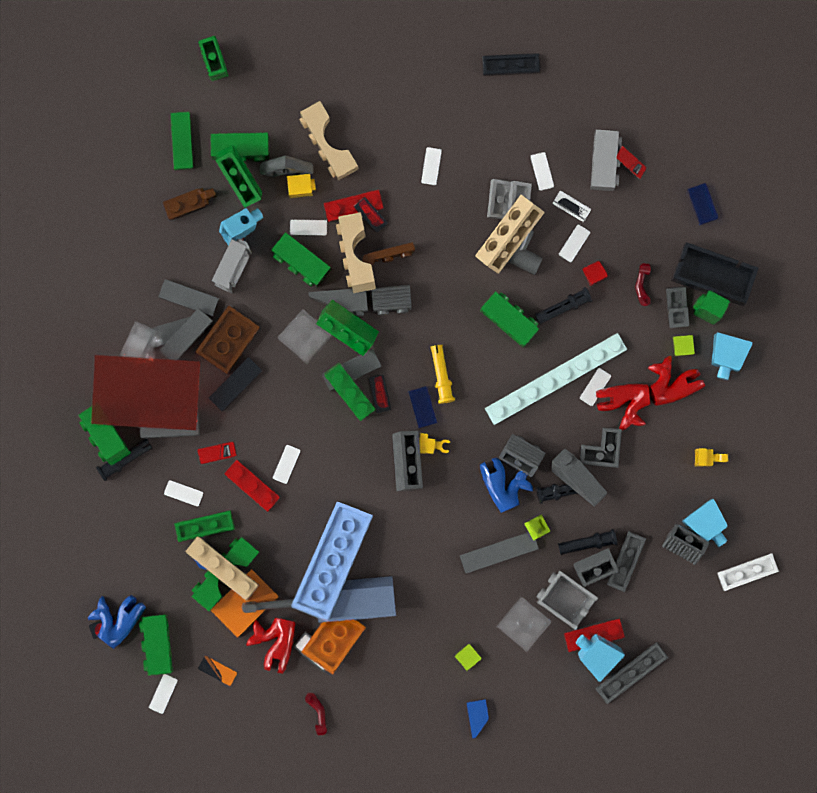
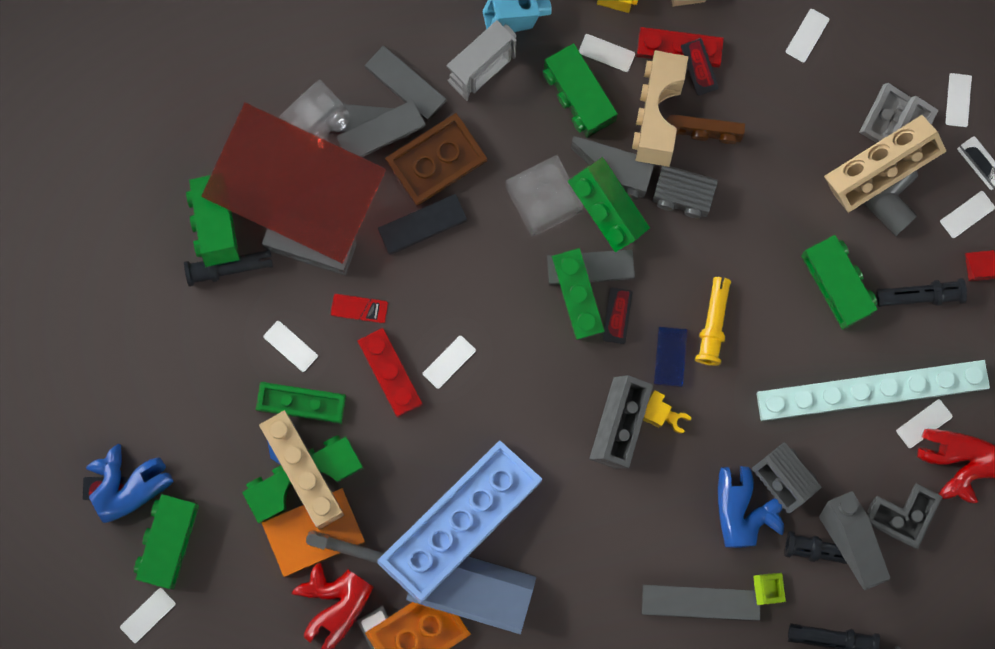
camera: 20 degrees right, 5 degrees down
sticker [198,656,237,686] -> none

